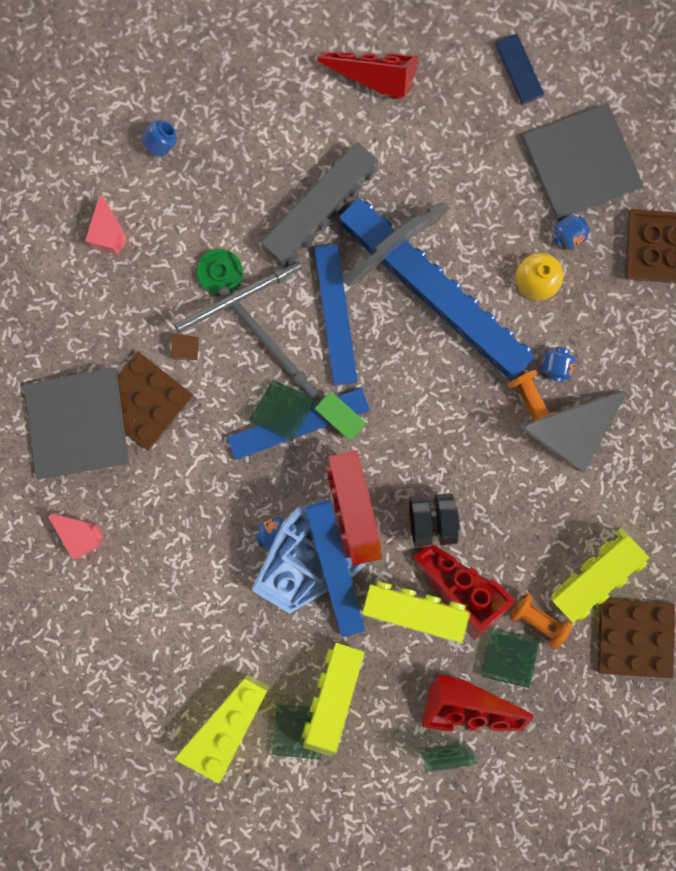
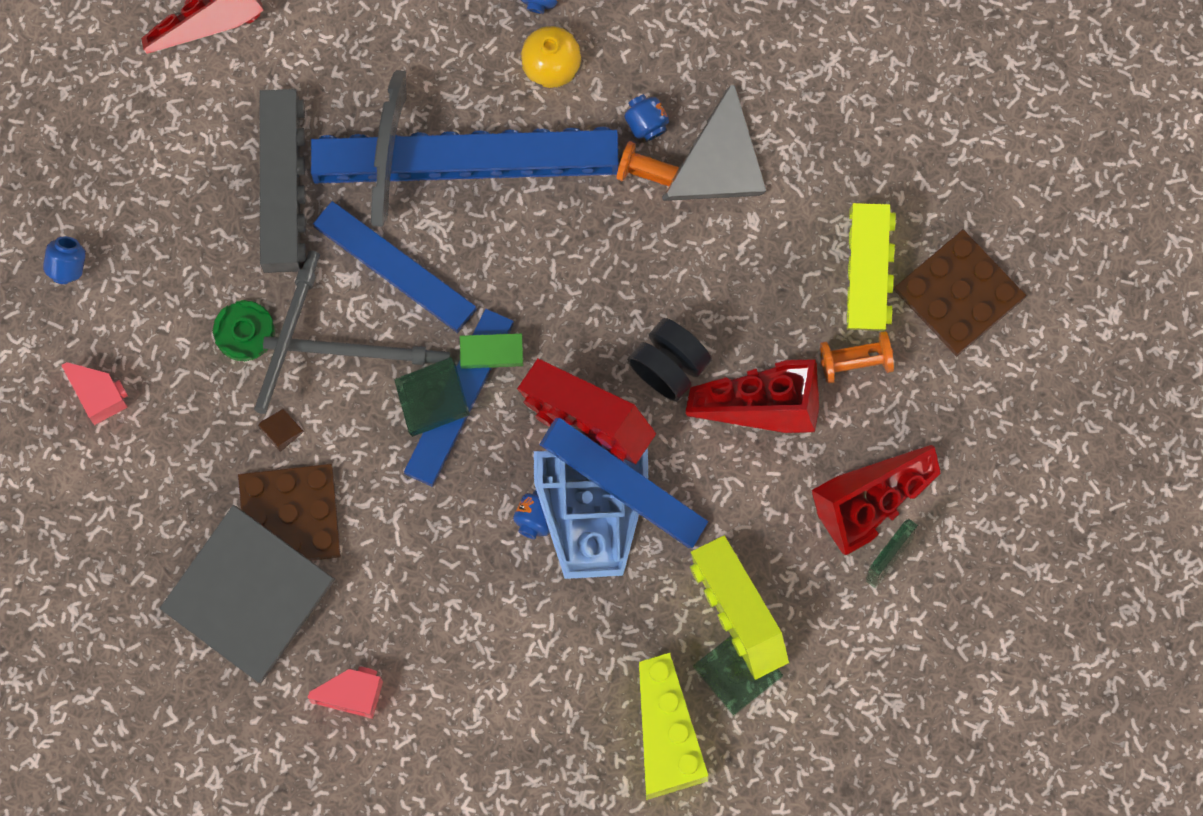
camera: 35 degrees left, 10 degrees down
neon yellow wedge [362,581,470,643] -> none
clear green tile [480,628,540,688] -> none

